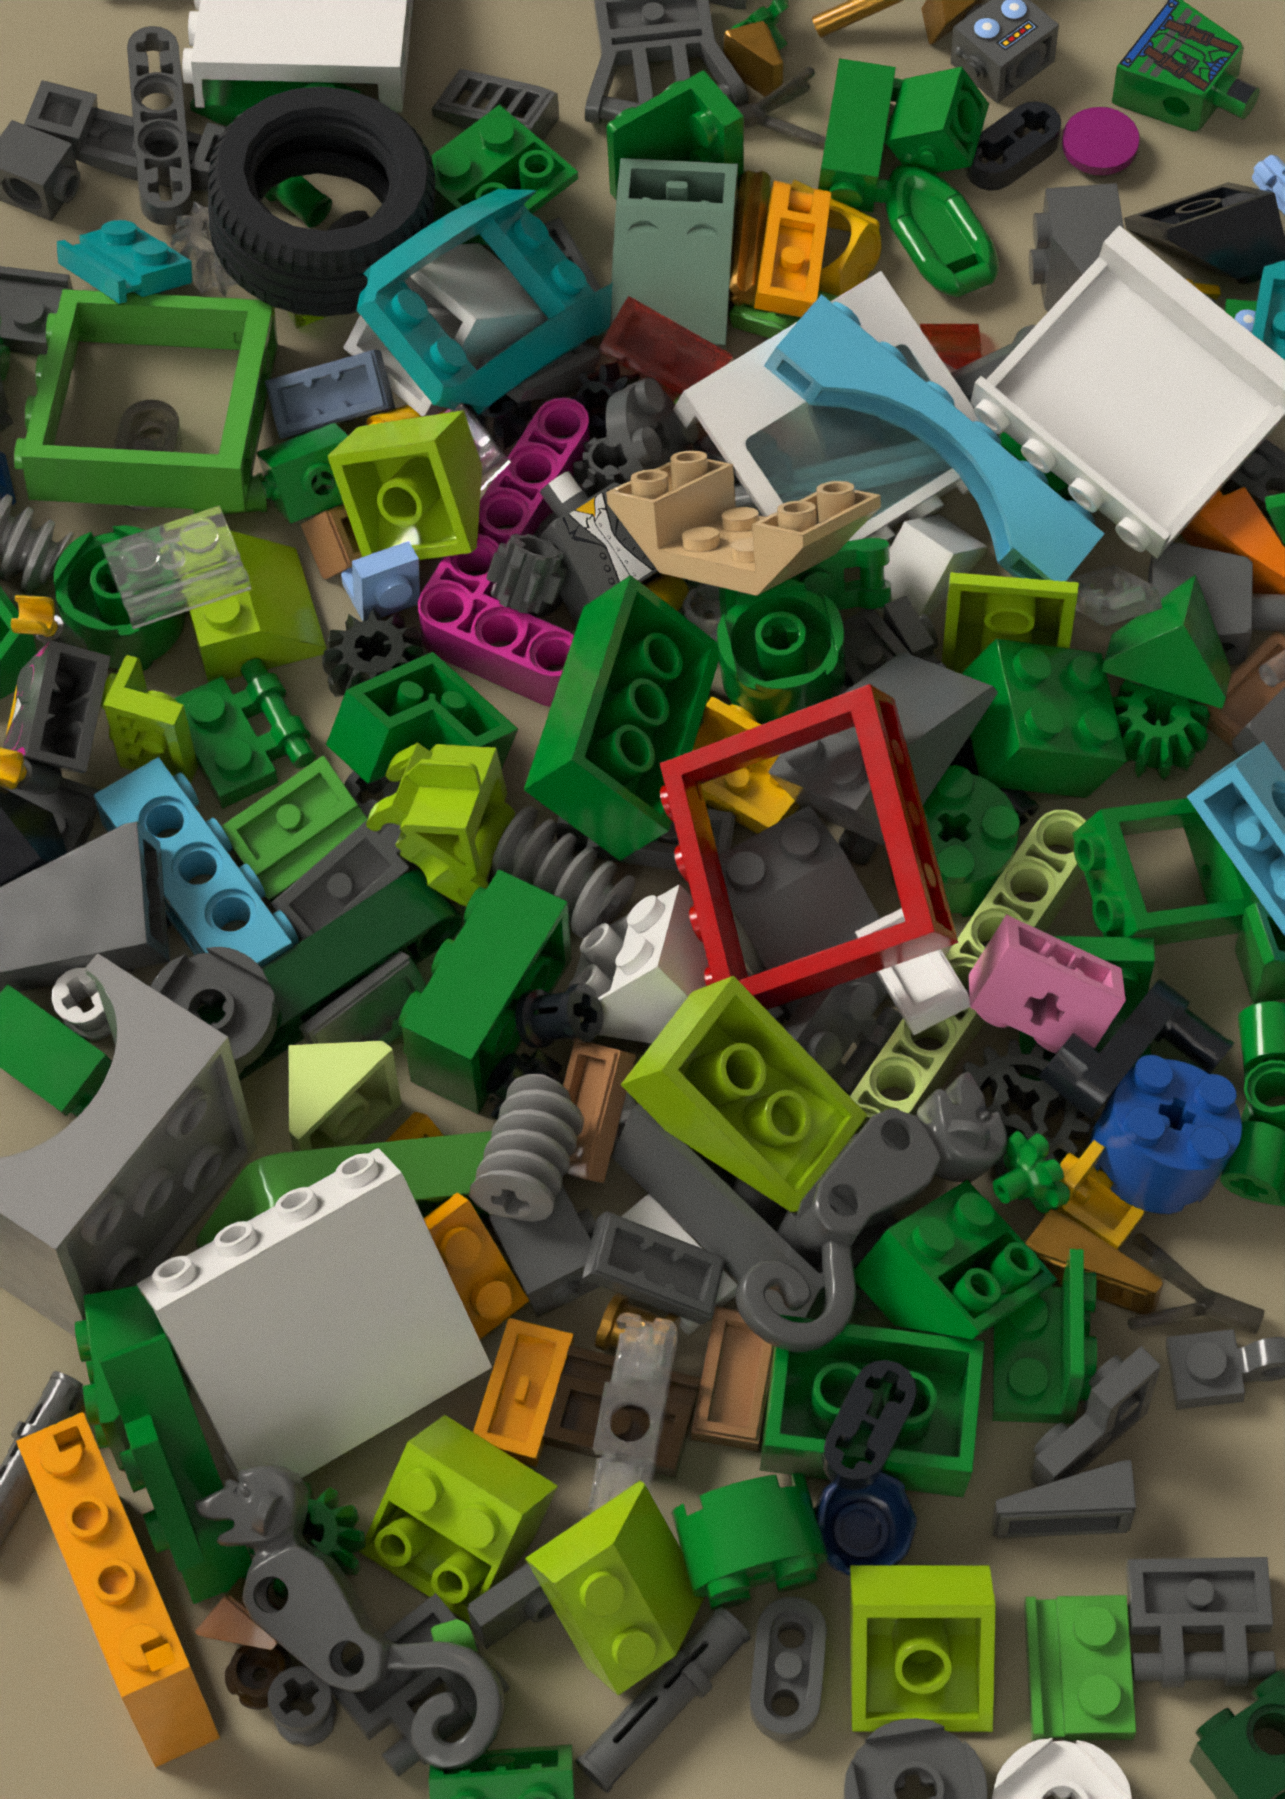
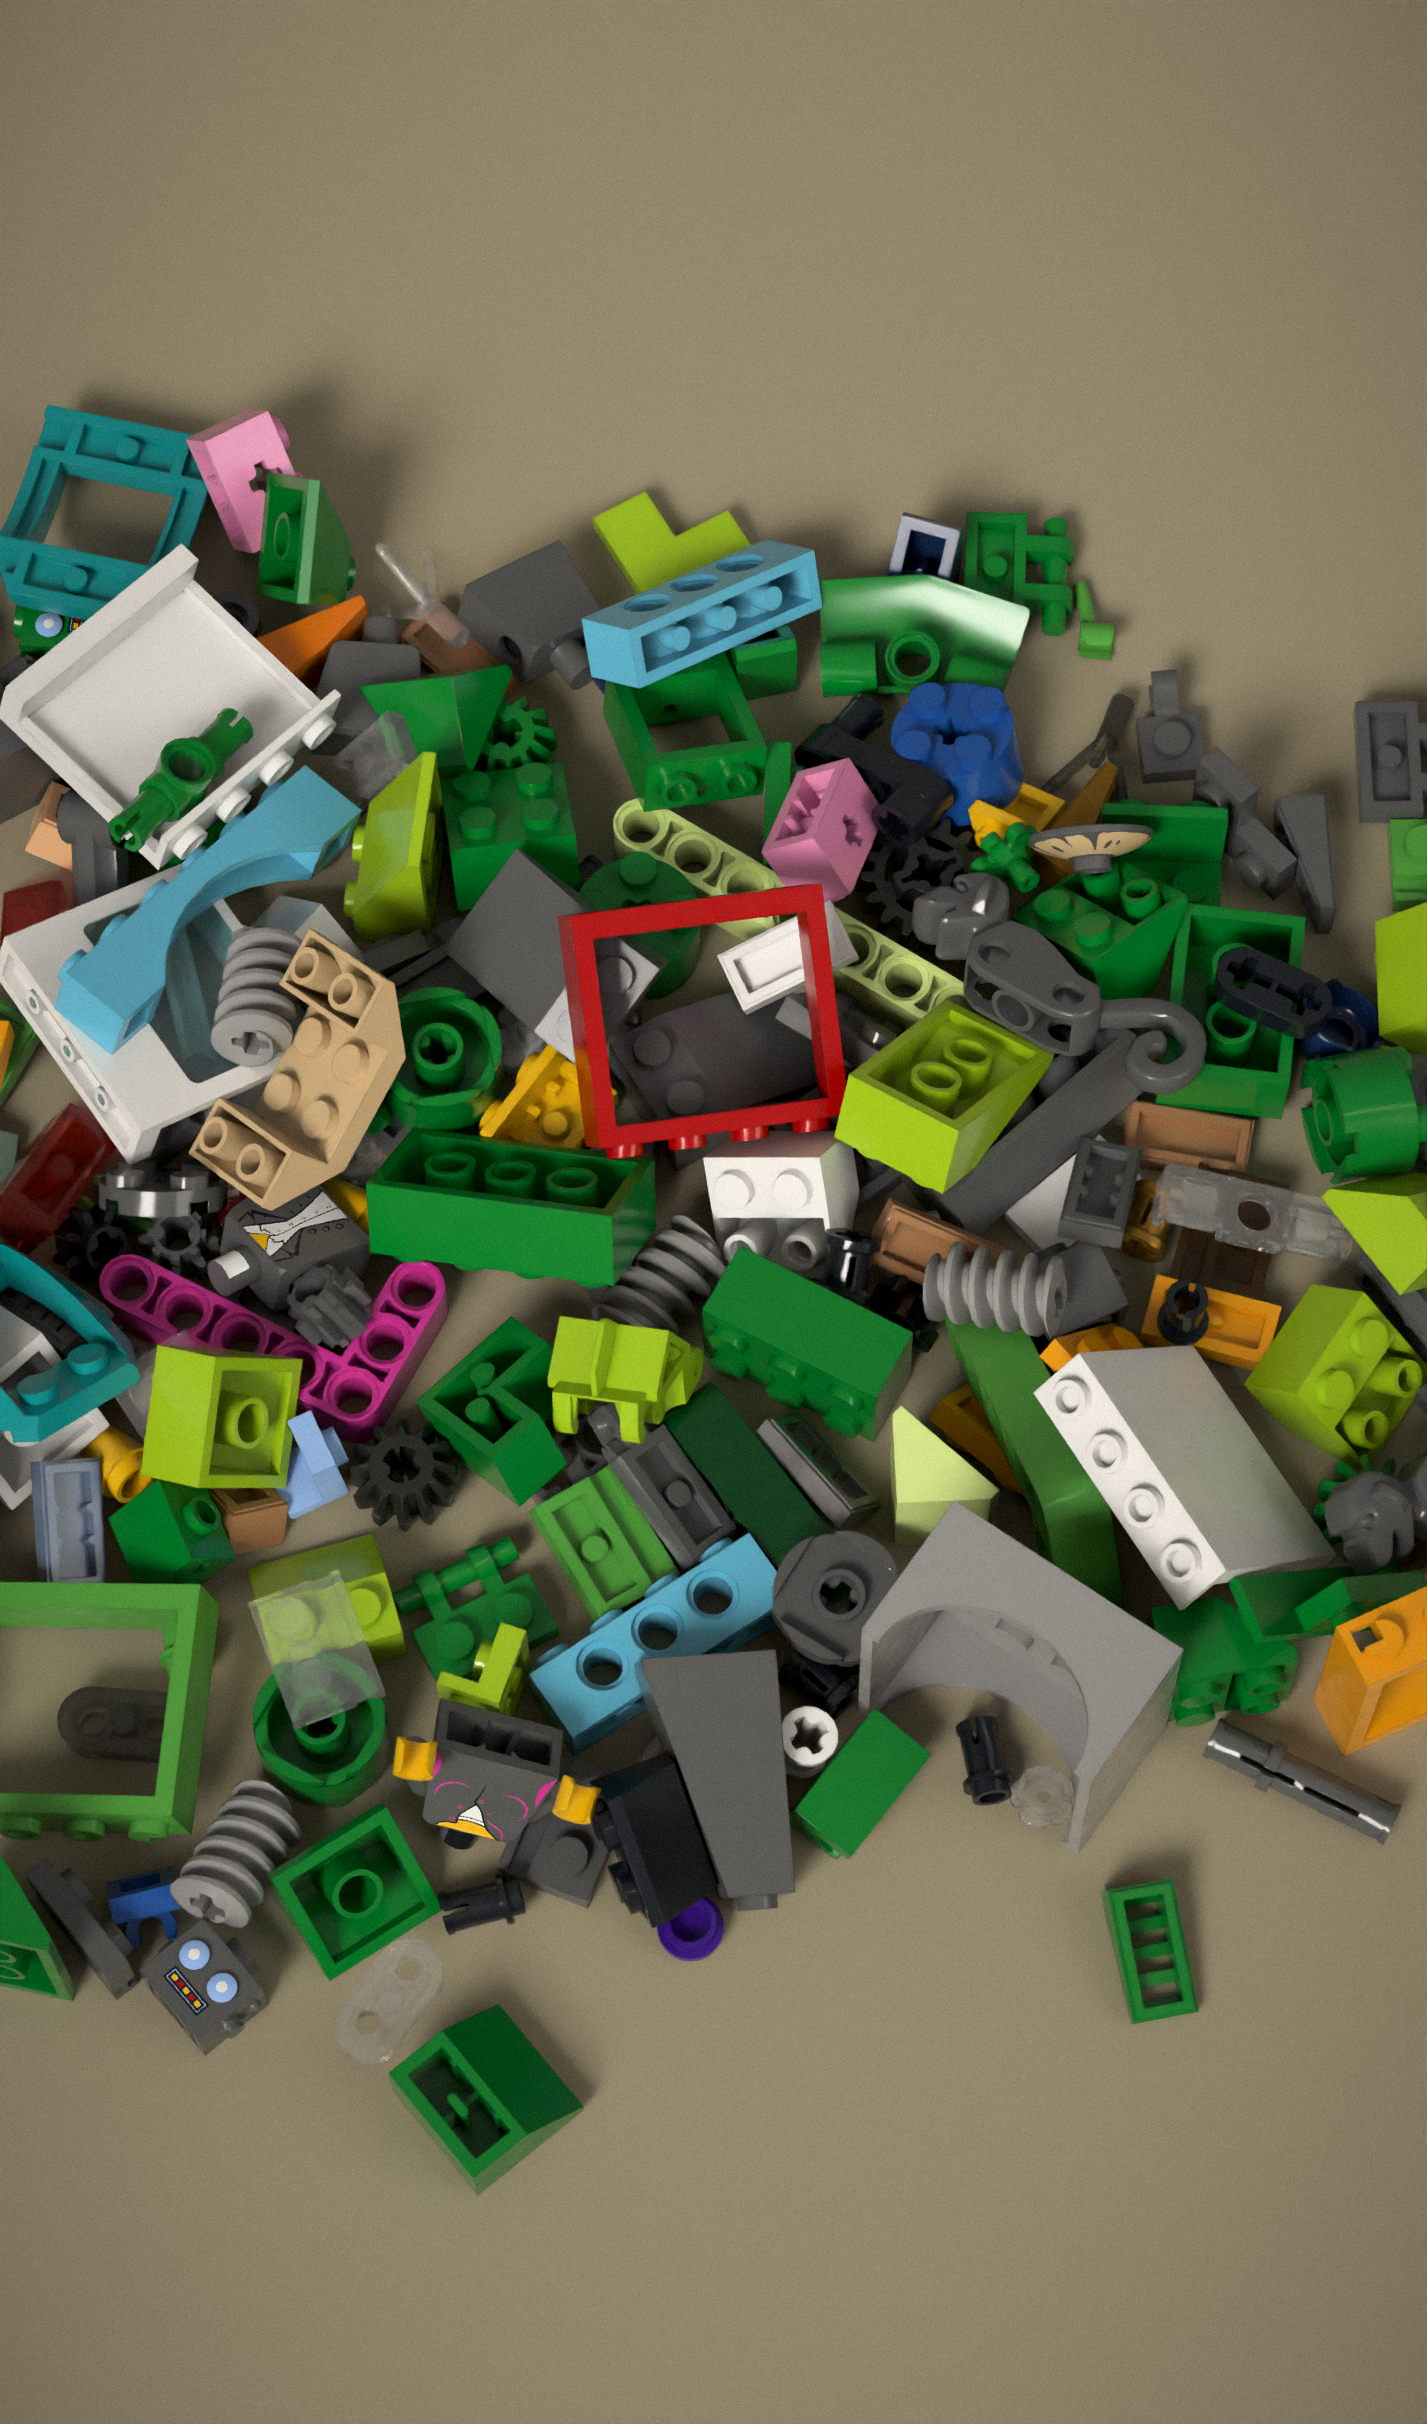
camera: 90 degrees left, 5 degrees up
none -> green pin [108,708,253,852]
none -> light grey piece [210,926,302,1067]
none -> dish [1027,824,1154,874]
none -> black pin [1157,1279,1209,1346]

